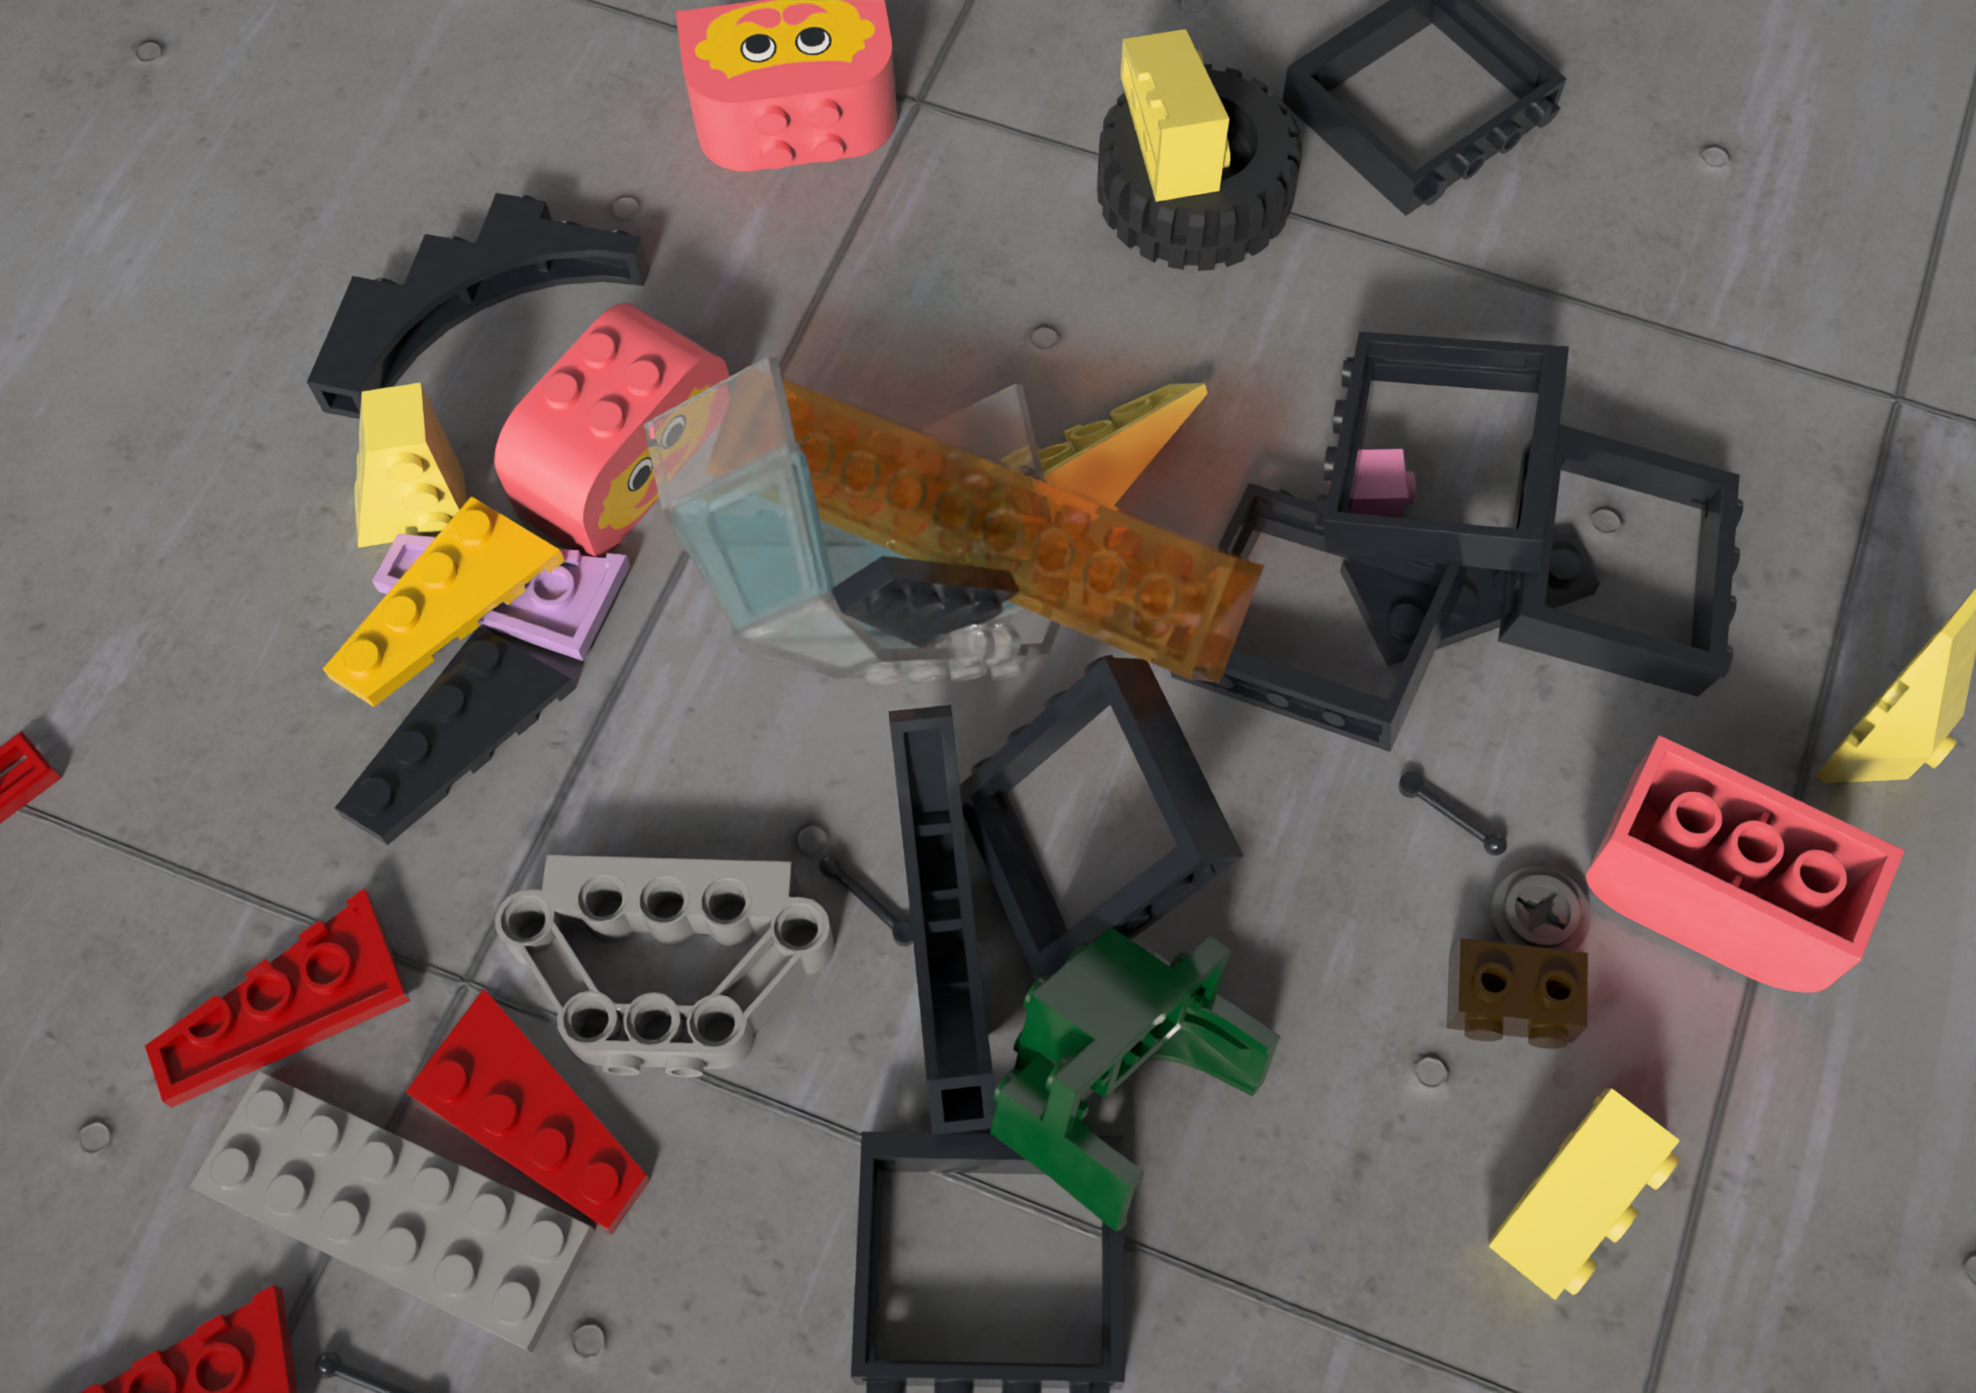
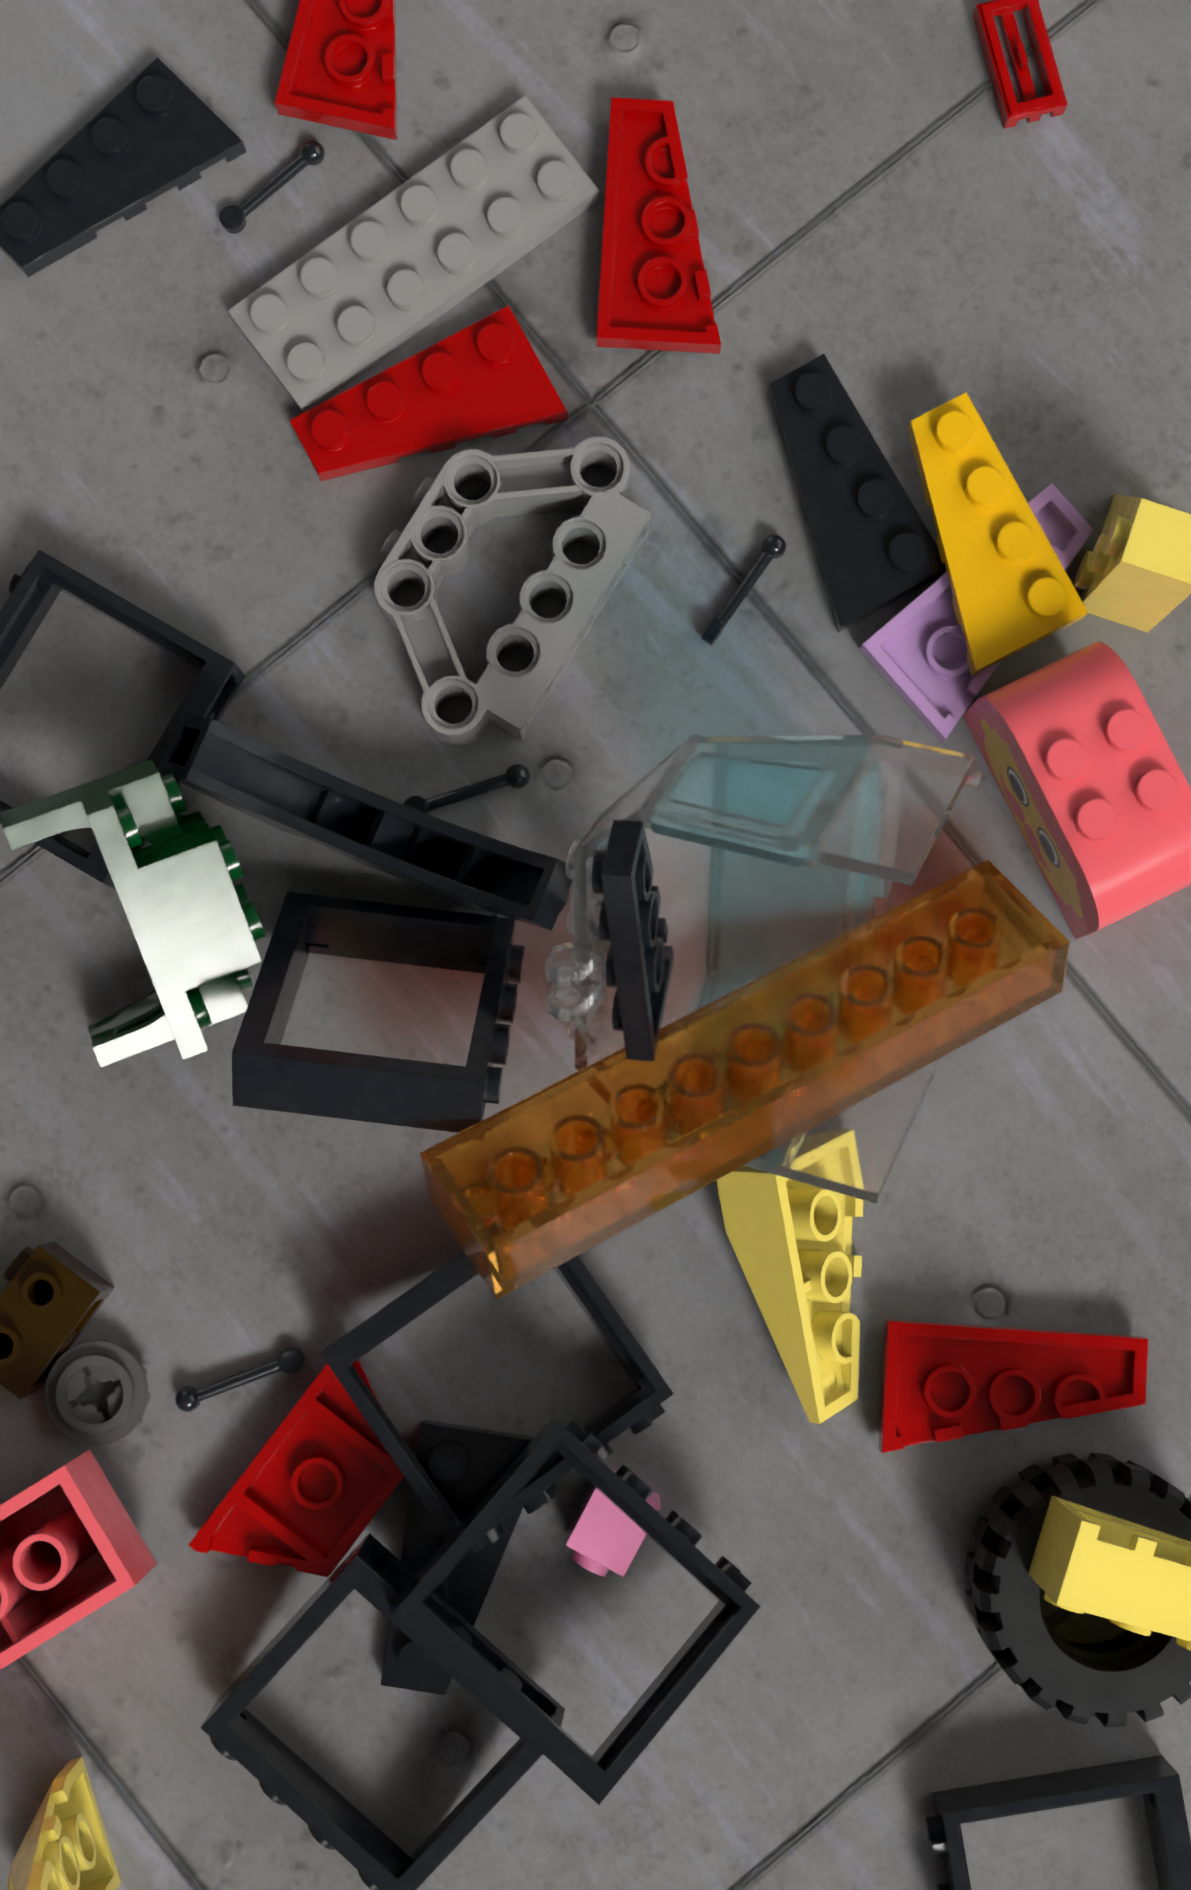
camera: 120 degrees right, 20 degrees up
none -> red wing [188,1359,404,1577]
none -> black hinge [701,534,786,646]
none -> red wing [879,1319,1149,1453]

